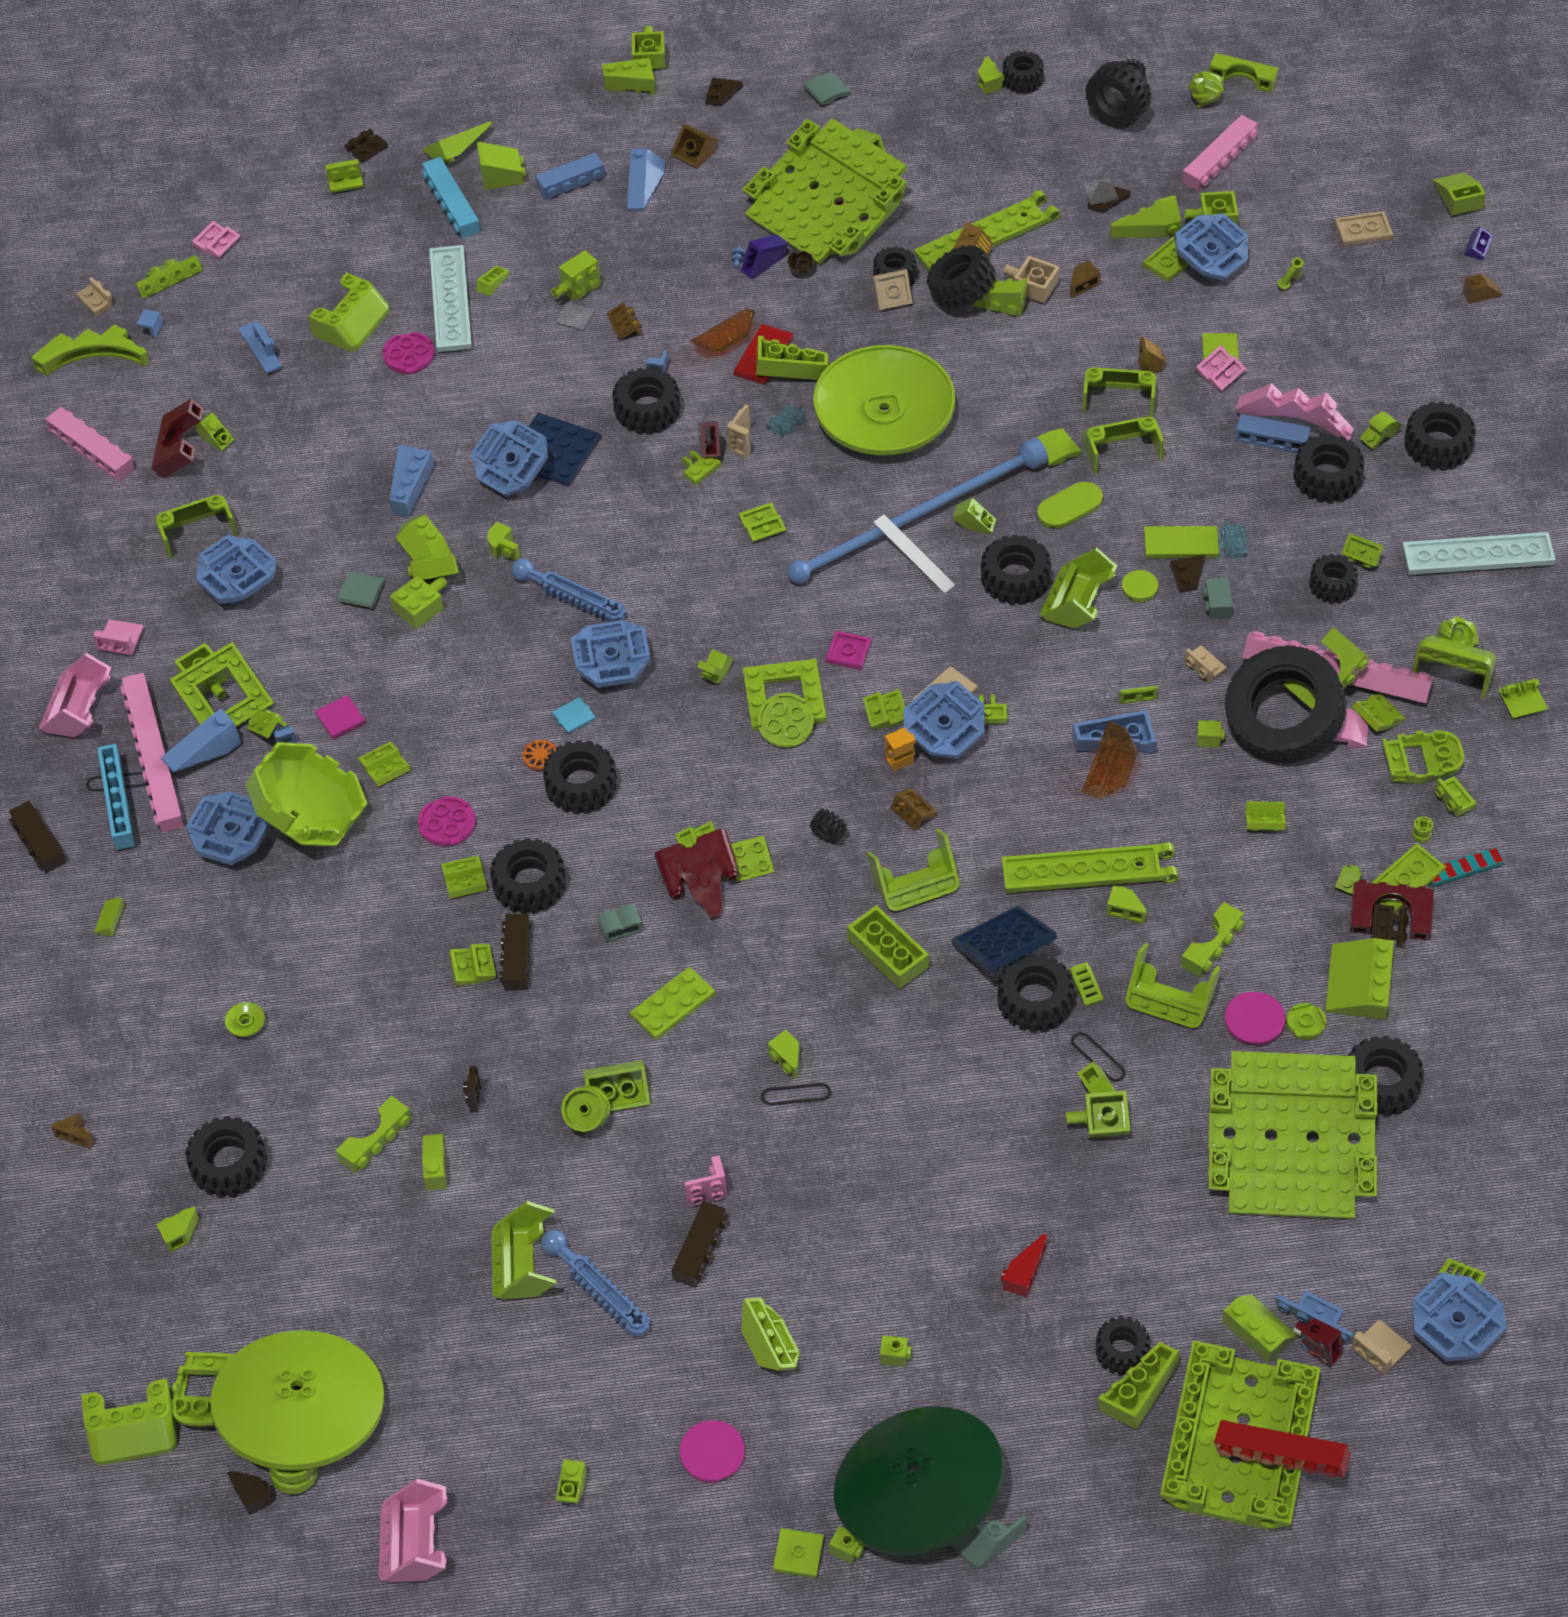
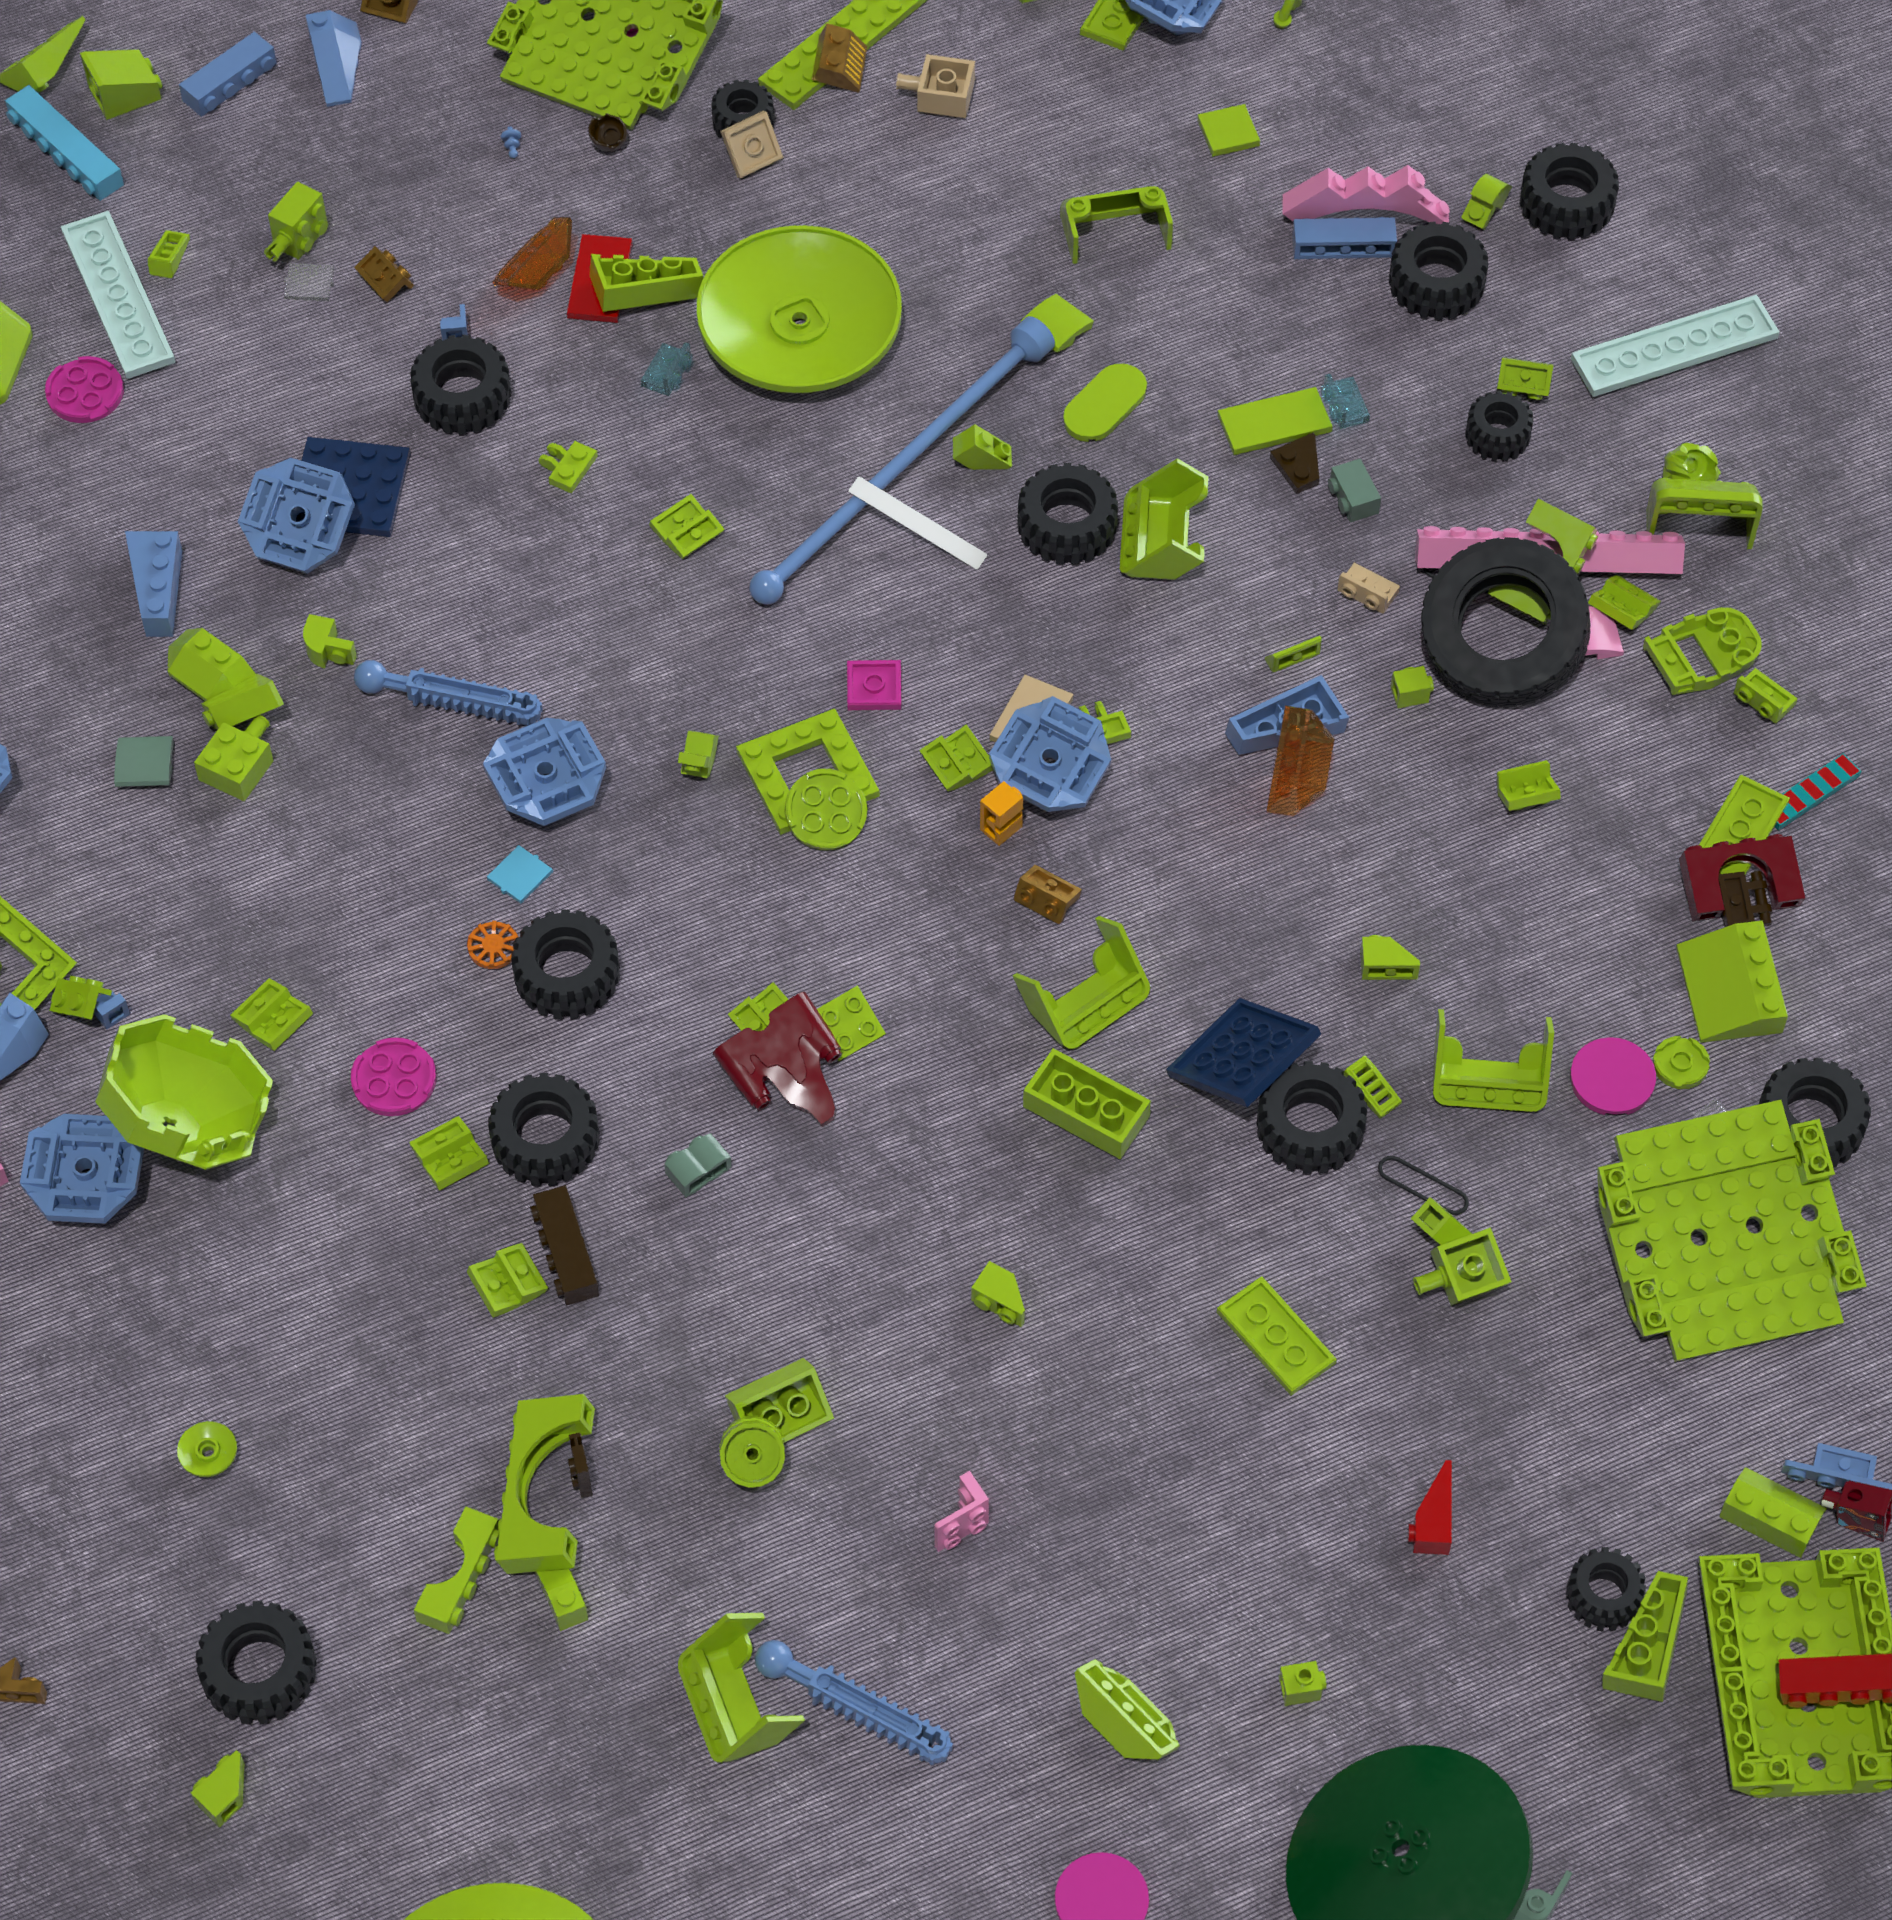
camera: 20 degrees left, 5 degrees up
dark pink tile [315,695,366,740] -> none
lime plate [629,967,716,1041] -> none
dark brown brick [672,1201,729,1288] -> none
torso [698,421,720,458] -> none
tan bracket [727,404,751,458] -> none
dark purple slope [740,234,788,279] -> none
black piece [761,1083,831,1105] -> none
black tyre [810,809,847,844] -> none
black tyre [927,245,996,310] -> none
lime wedge [972,278,1027,317] -> none
lime hinge [1001,842,1179,893] -> none
pearl gold slope [1070,260,1101,298] -> none
lime windscreen [1081,416,1164,474] -> none
lime tile [1122,570,1158,602] -> none
pearl gold slope [1138,337,1165,373] -> none
lime arch [1181,902,1245,978] -> none
bright pink slope [1195,345,1246,391] -> none
lime bracket [1335,864,1364,894] -> none
lime wheel [1412,816,1433,843] -> none
lime hinge [1498,678,1548,719] -> none
none -> lime arch [494,1394,595,1574]
none -> lime tile [1217,1276,1337,1396]

